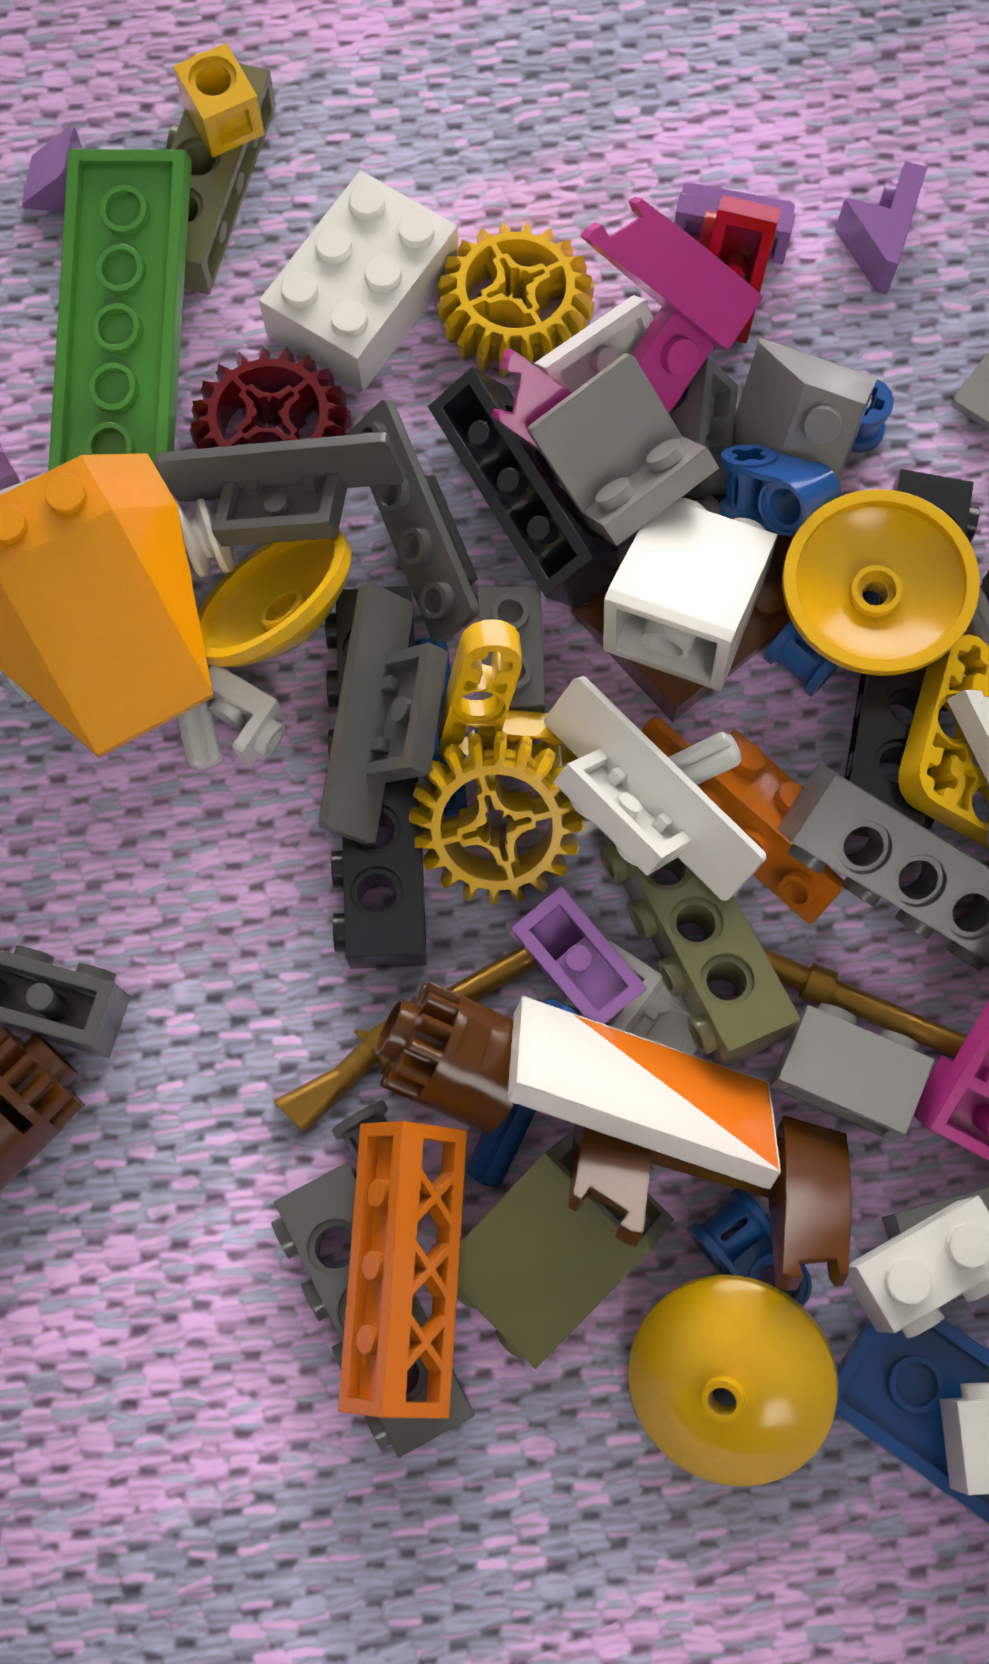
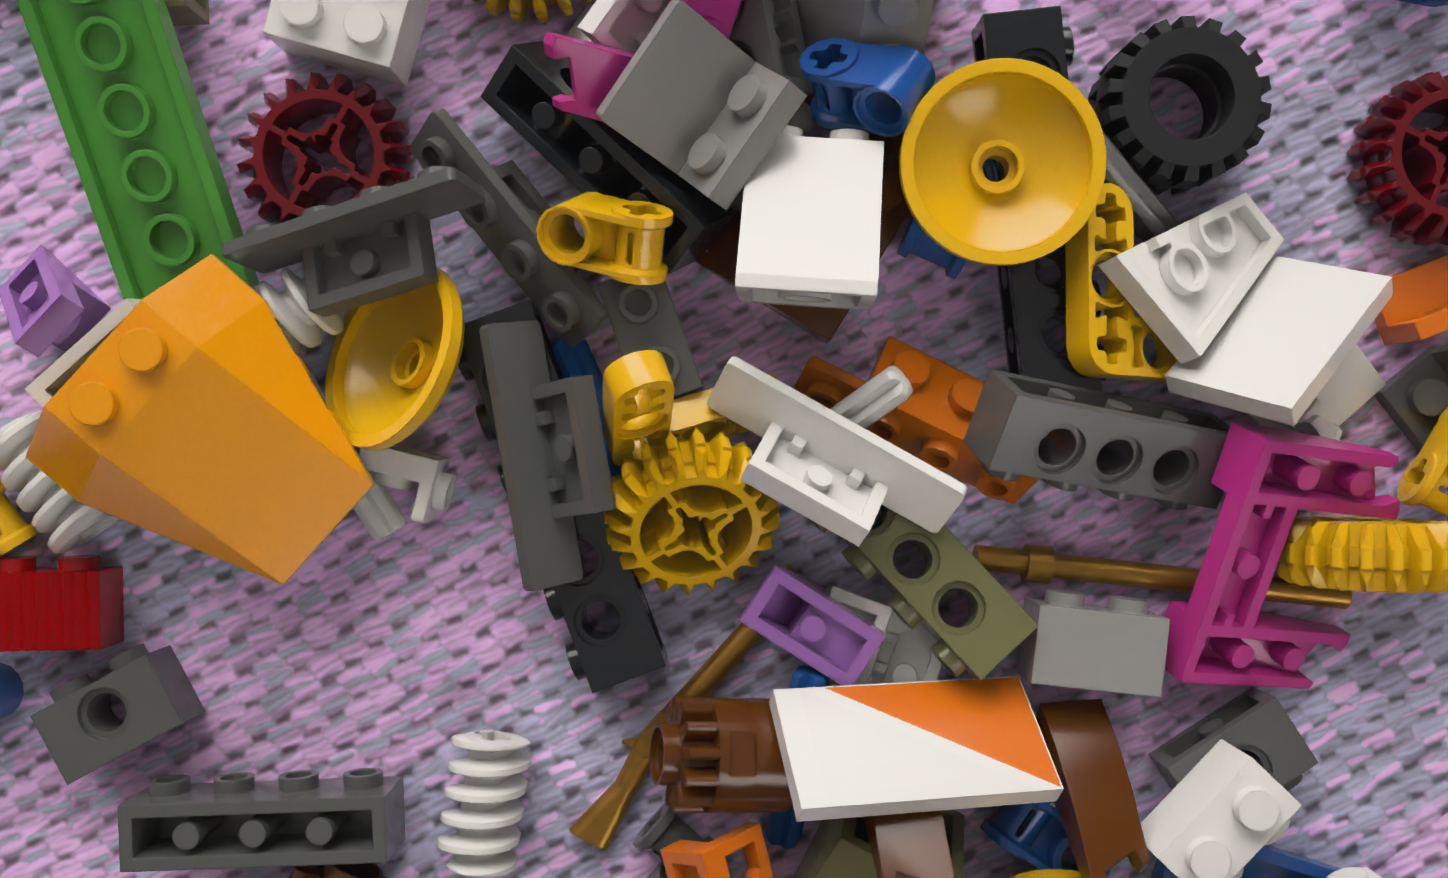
camera: 25 degrees left, 15 degrees up
none -> white piece [436,730,532,877]
none -> yellow piece [536,192,674,285]

